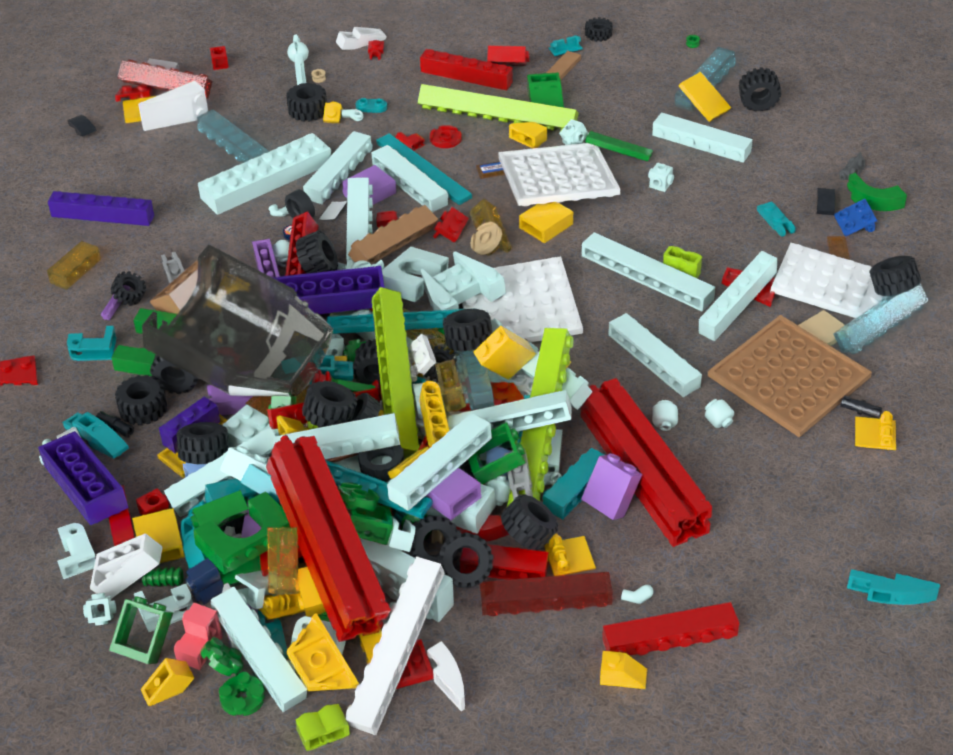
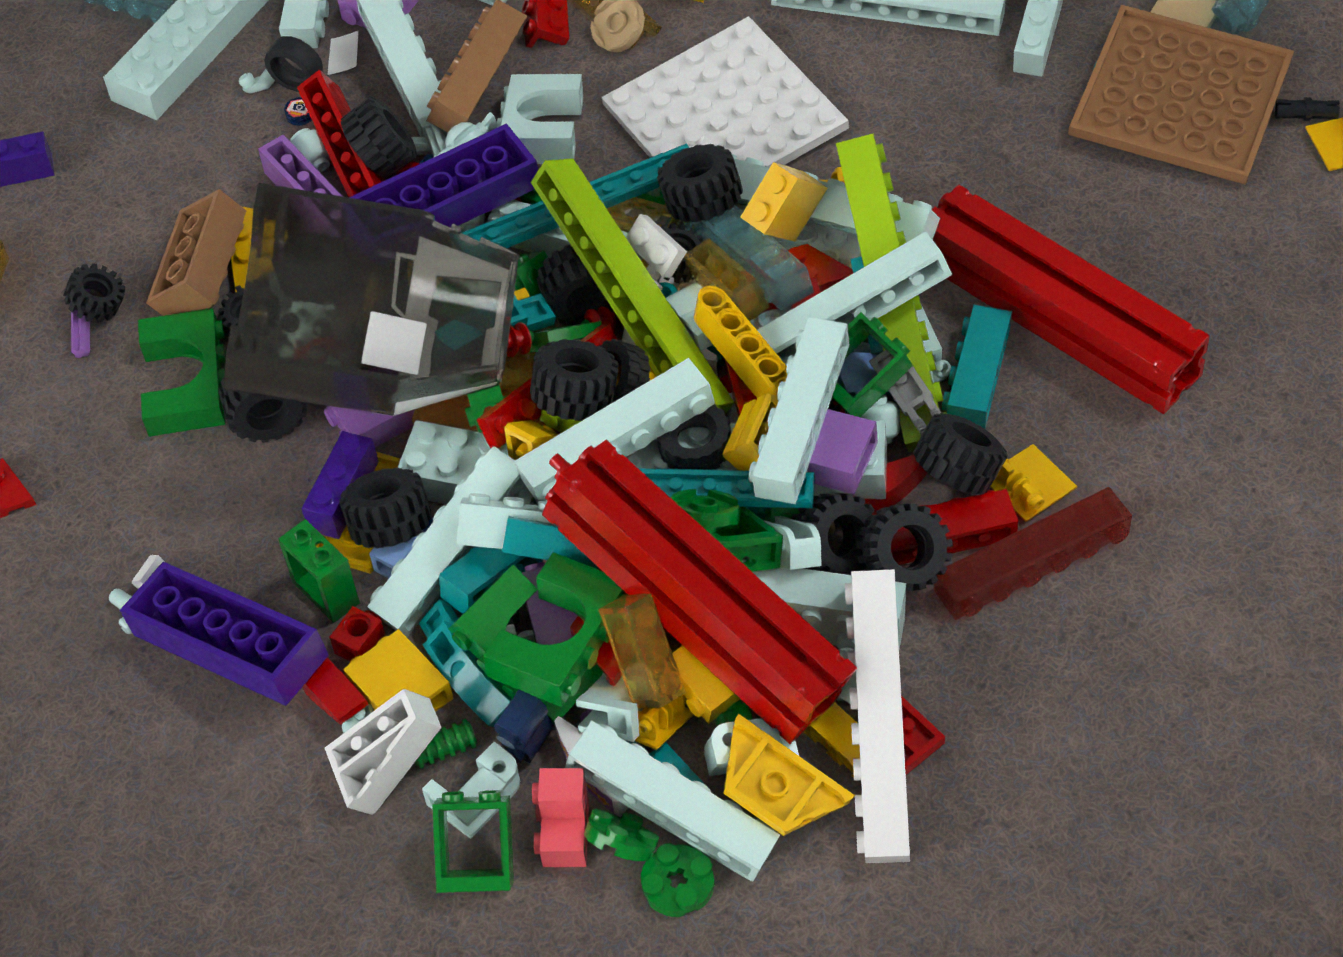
camera: 20 degrees left, 10 degrees up
light aqua piece [57,523,96,579] -> none
teal slope [62,412,129,459] -> none
teal piece [67,326,117,361] -> none
light aqua brick [83,593,117,625] -> none
black pin [96,411,134,438] -> none
black tyre [115,375,167,425] -> none
yellow slope [141,658,194,706] -> none
light grey hinge [161,252,184,284] -> none
lime brick [295,704,350,751] -> none
red piece [376,211,398,228] -> none
light aqua wedge [420,252,506,311] -> none
white slope [427,641,465,711] -> none
medium lavender brick [581,453,642,520] -> none
yellow slope [600,651,647,689] -> none
red brick [602,602,739,656] -> none
light aqua brick [609,313,702,397] -> none
light aqua arm [621,585,653,604] -> none
light aqua head [652,400,678,431] -> none
light aqua head [705,399,734,428] -> none
none -> green window [278,519,360,623]
none -> white sticker [361,311,427,375]

